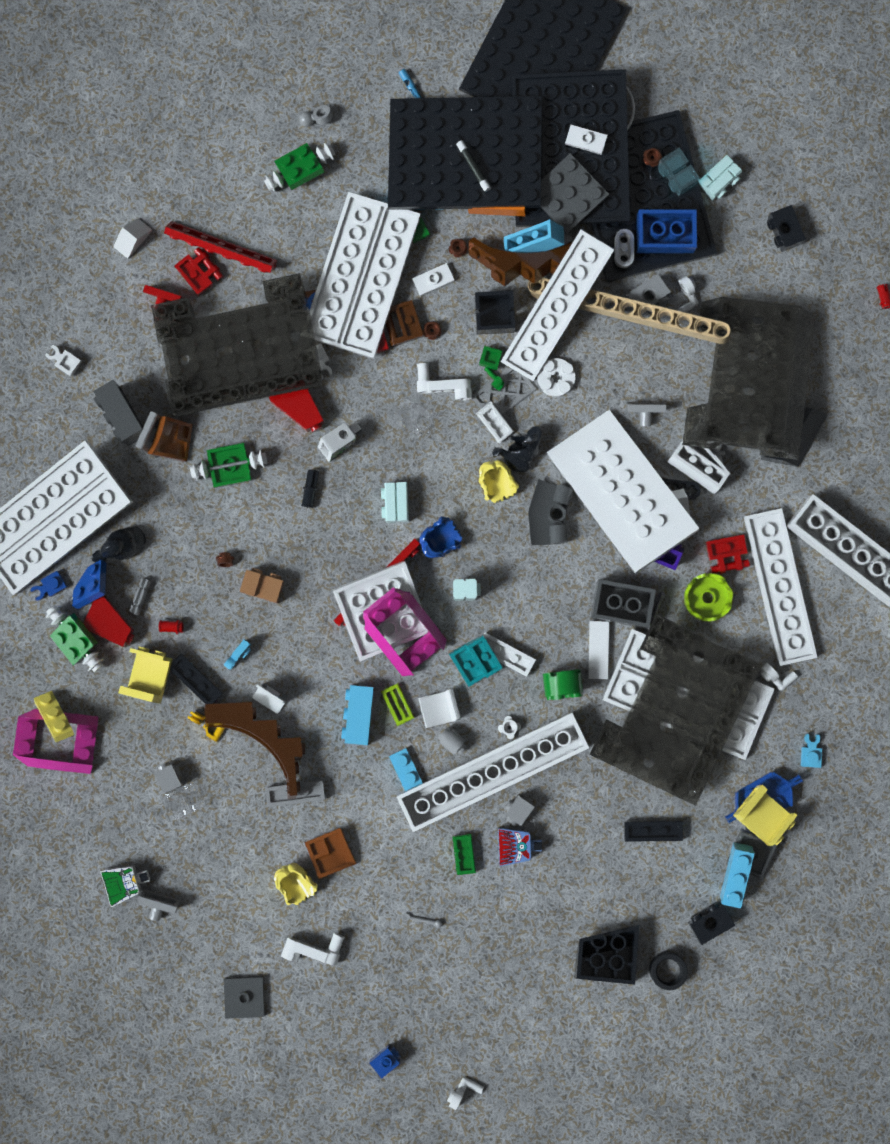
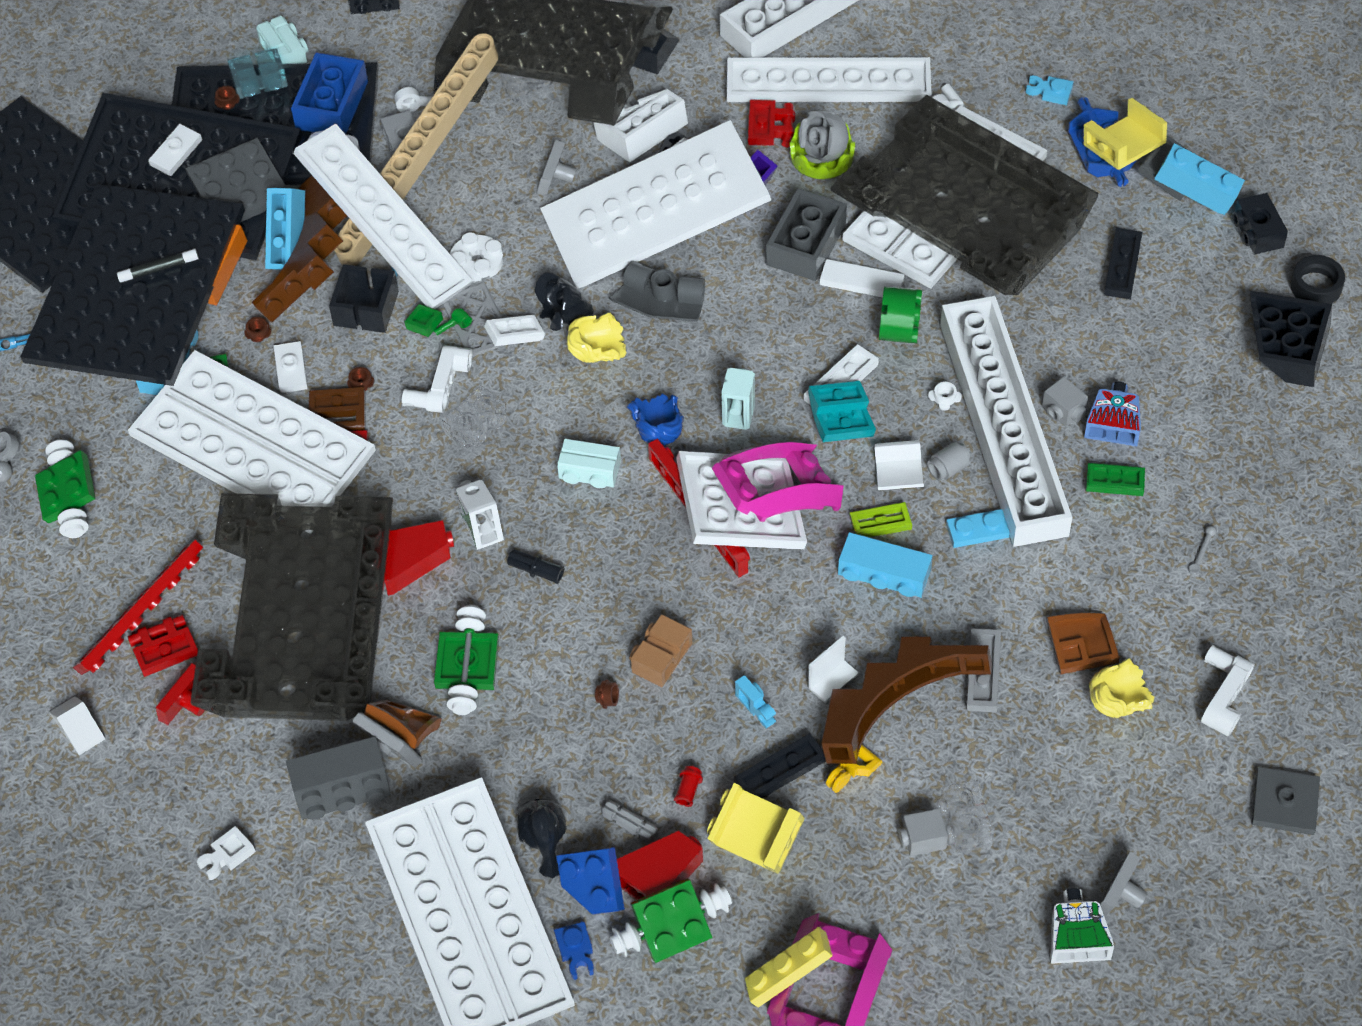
camera: 70 degrees left, 30 degrees down
none -> light grey cylinder [799,111,849,163]

